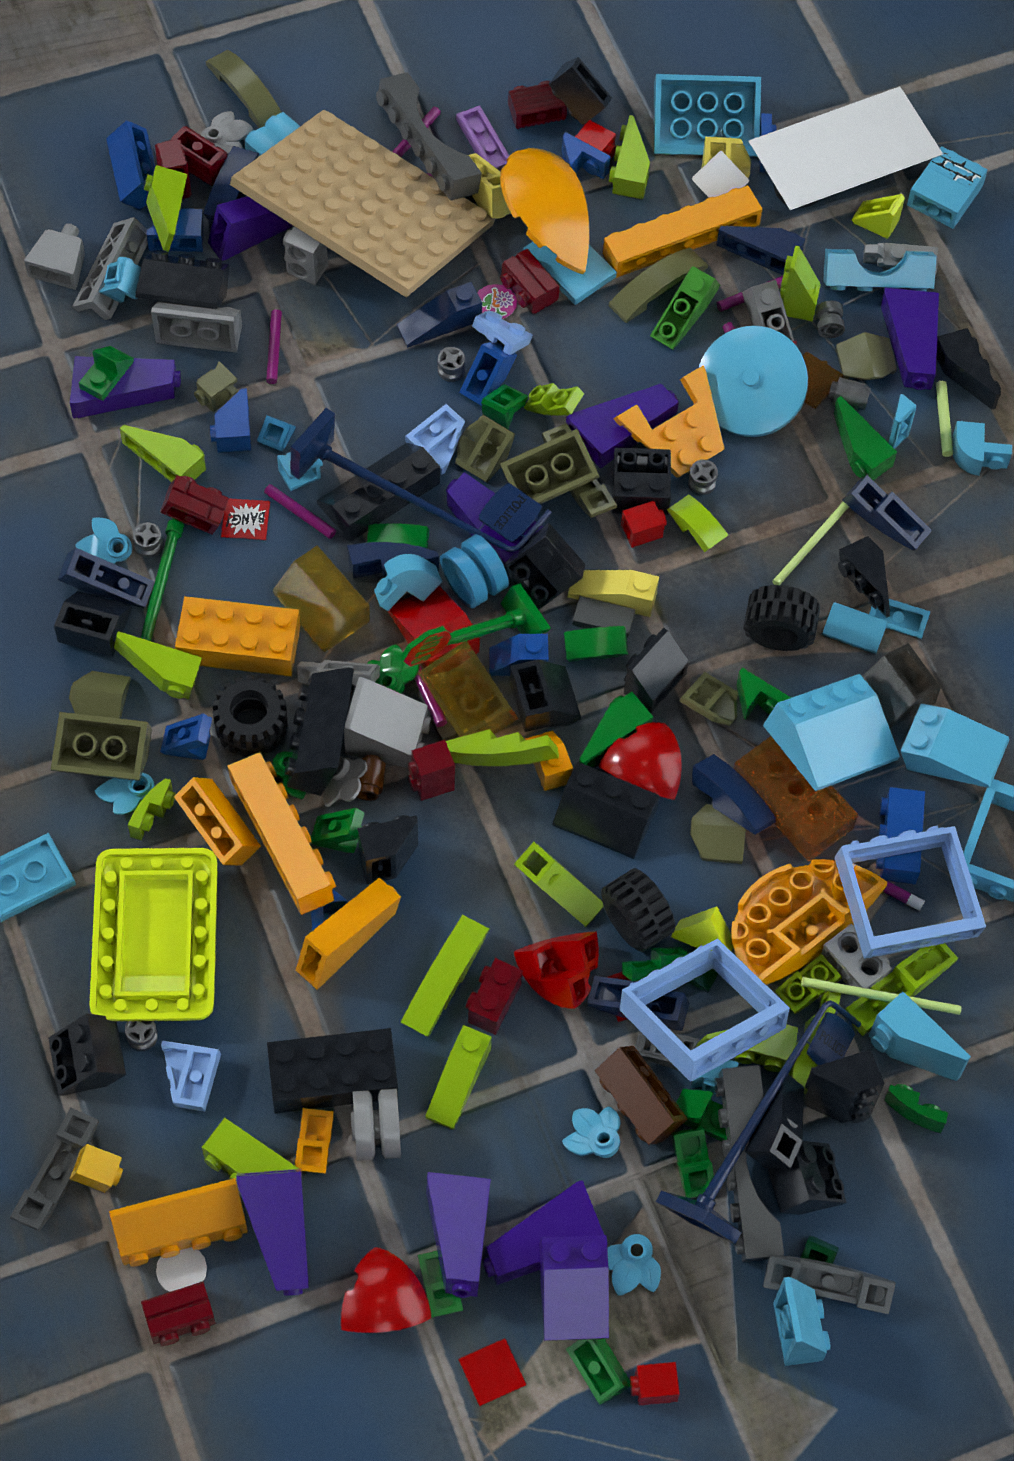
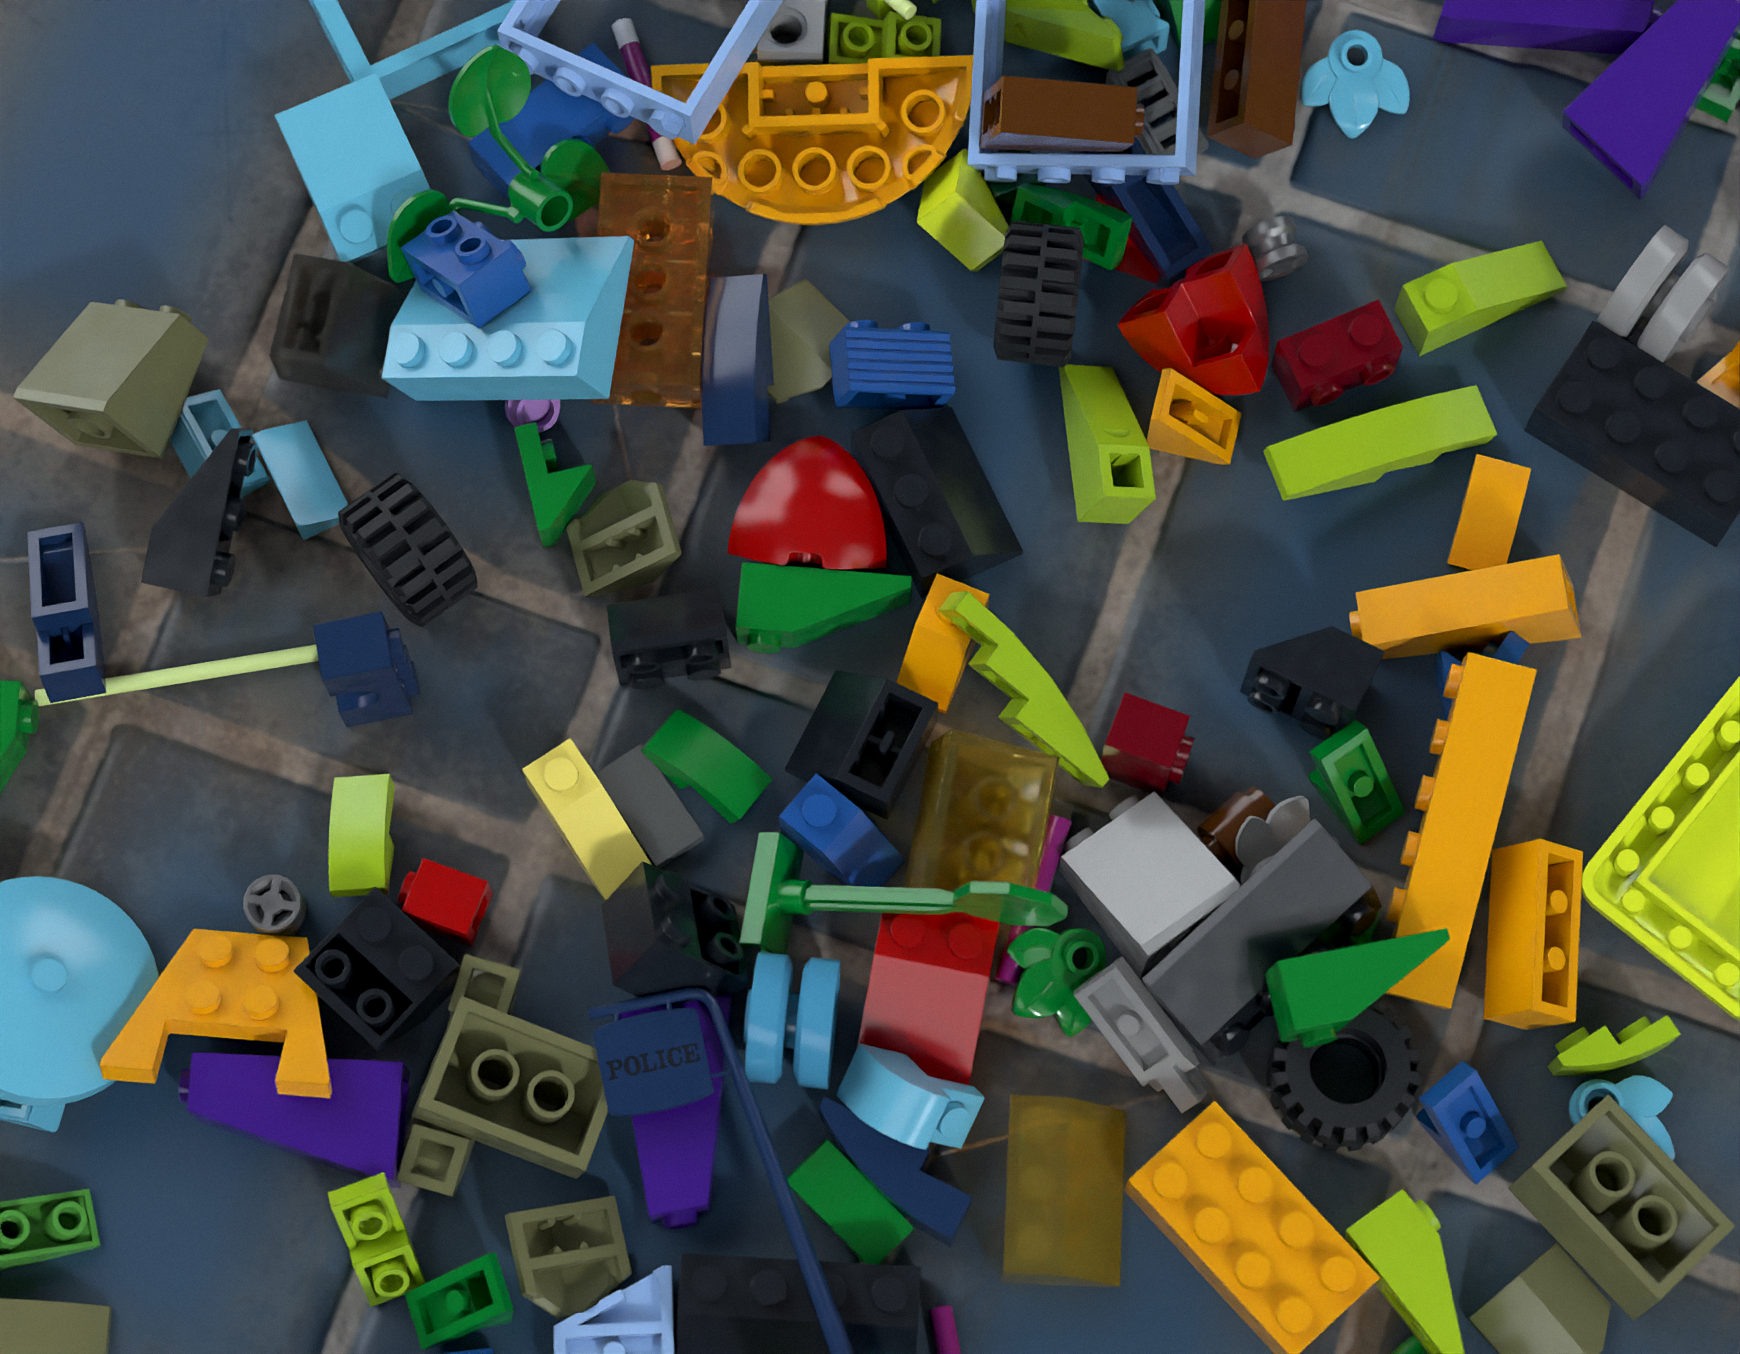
camera: 135 degrees left, 10 degrees up
none -> olive slope [13,300,209,459]
none -> dark blue arch [313,611,420,727]
none -> green plant [387,44,618,283]
none -> blue brick [401,211,532,329]
none -> blue brick [829,320,956,410]
none -> reddish brown slope [980,75,1144,152]
none -> light orange slope [1146,368,1242,465]
none -> flat silver wheel [1242,216,1309,281]
none -> green slope [1265,928,1450,1048]
none -> light orange slope [1447,453,1532,570]

